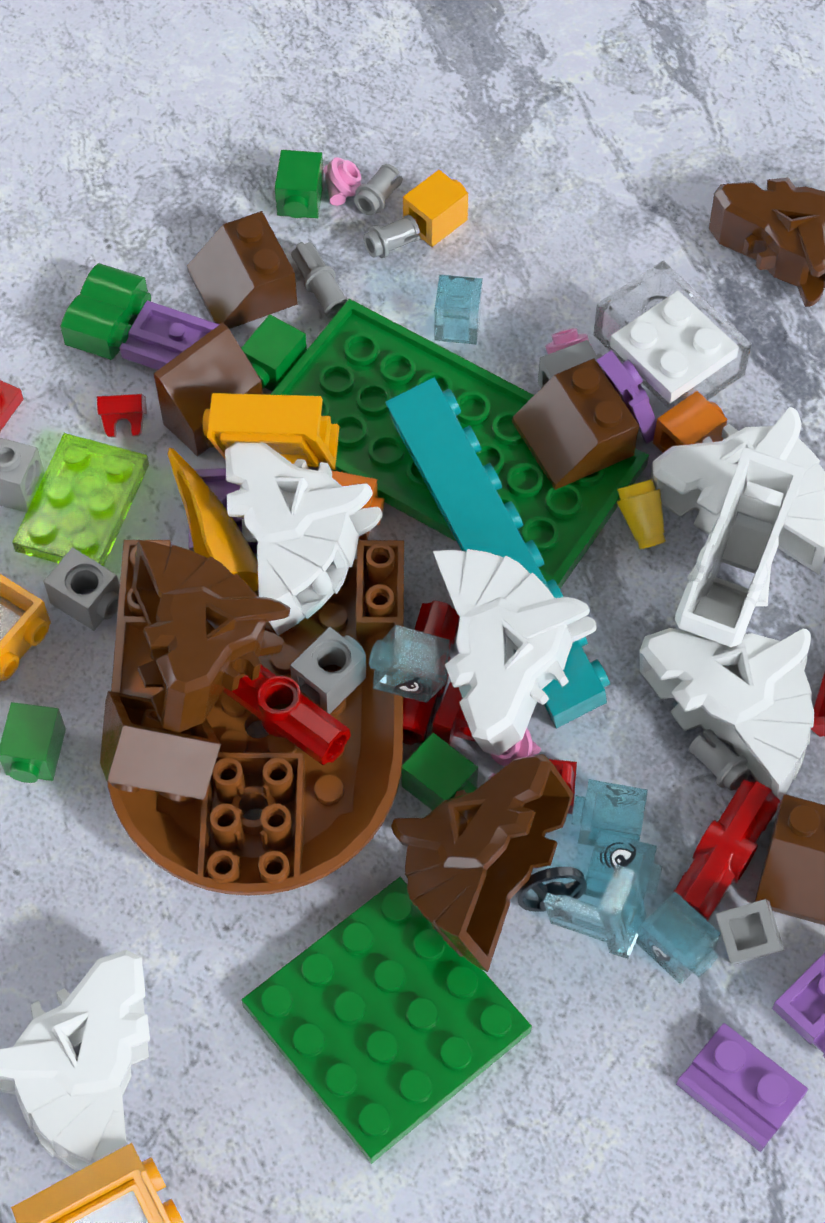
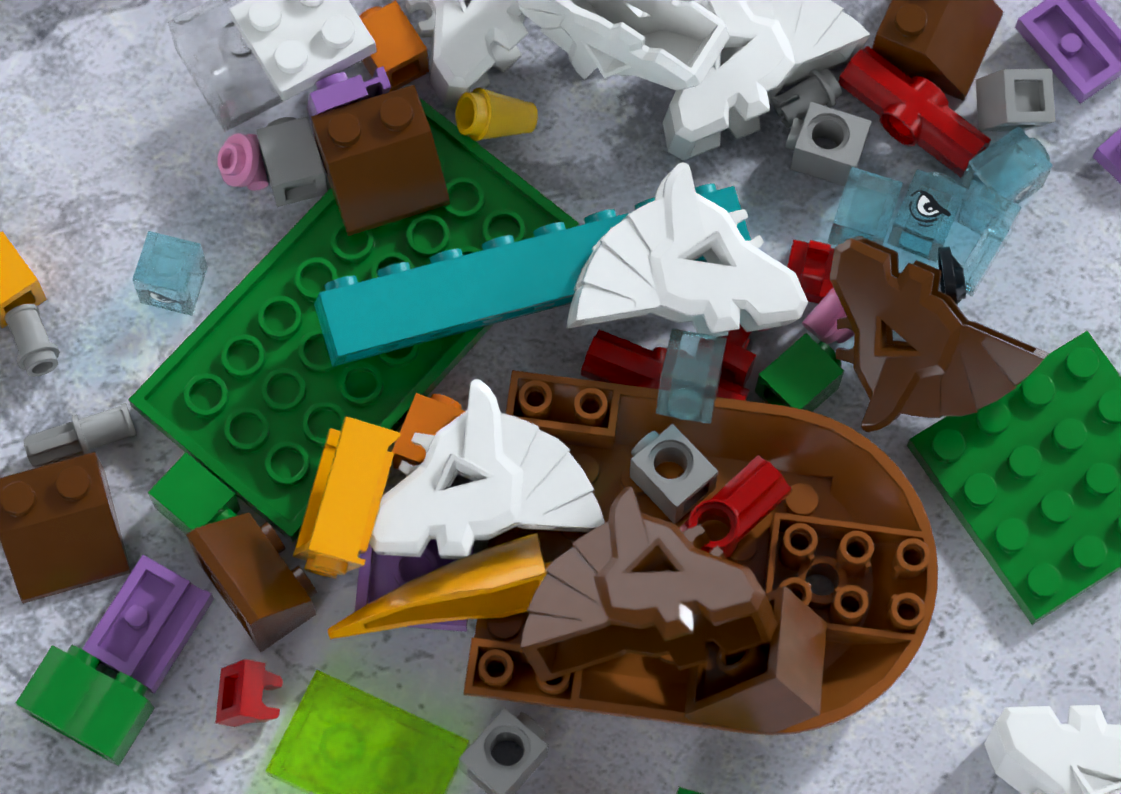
camera: 85 degrees left, 10 degrees up
none -> light grey brick [785,102,872,188]

